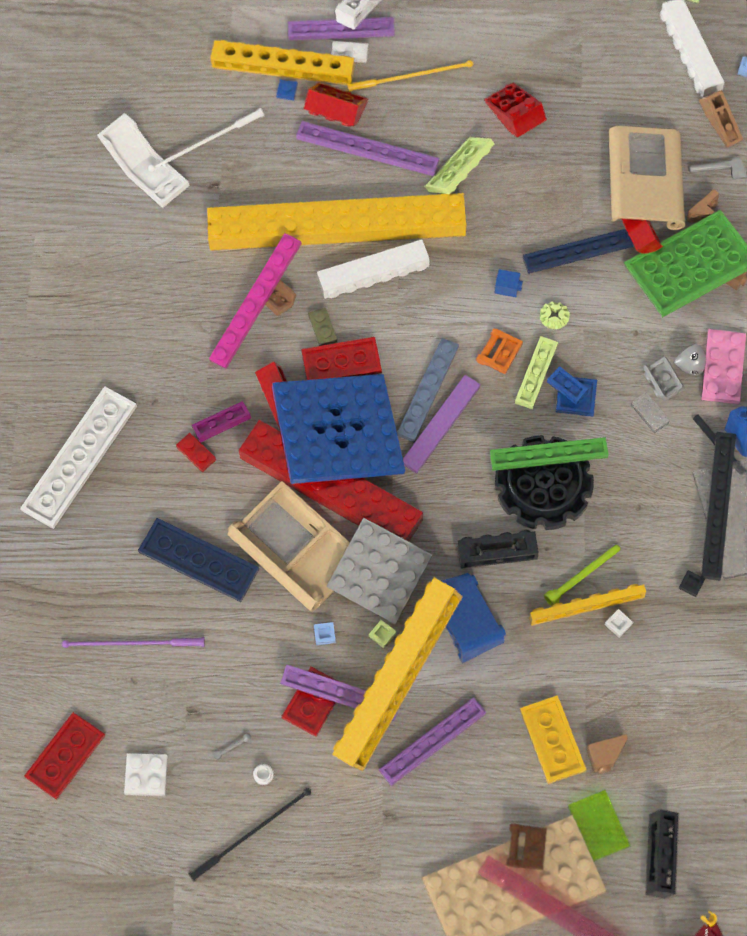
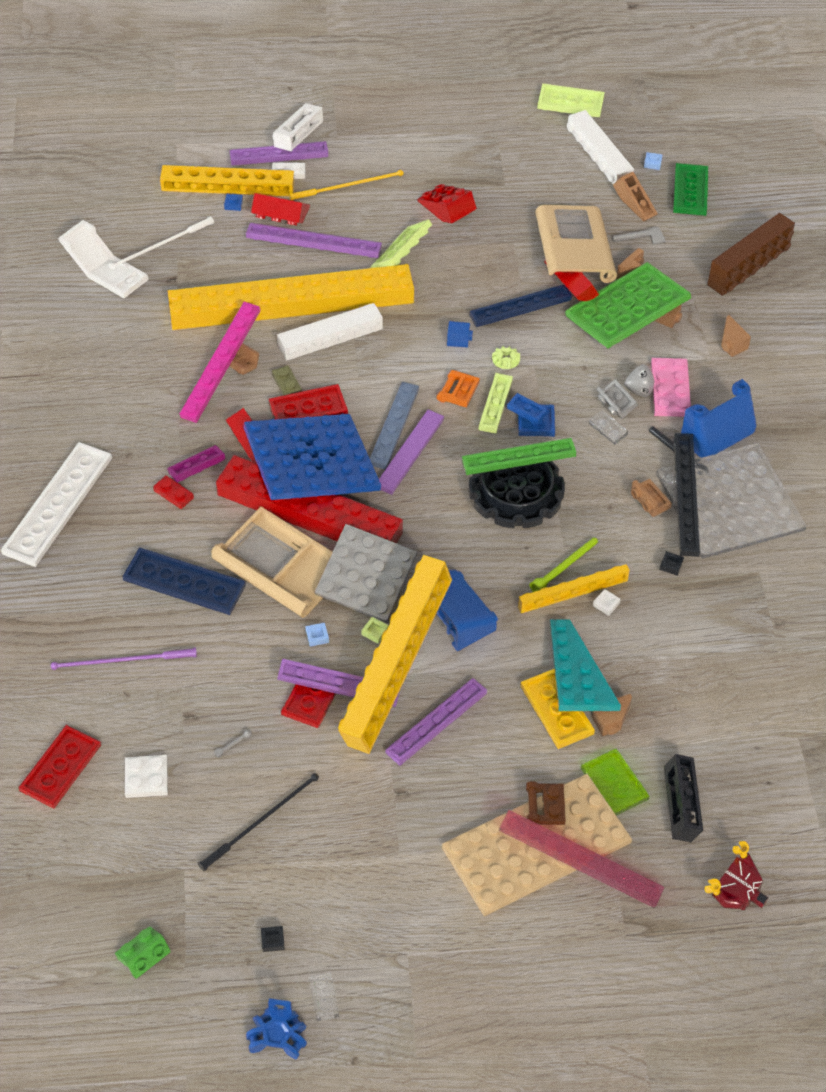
camera: 10 degrees left, 15 degrees down
white plate [253,764,274,785] -> none
black brick [457,530,539,569] -> none
none -> teal wing [550,619,621,711]
none -> medium nougat bracket [631,478,672,517]

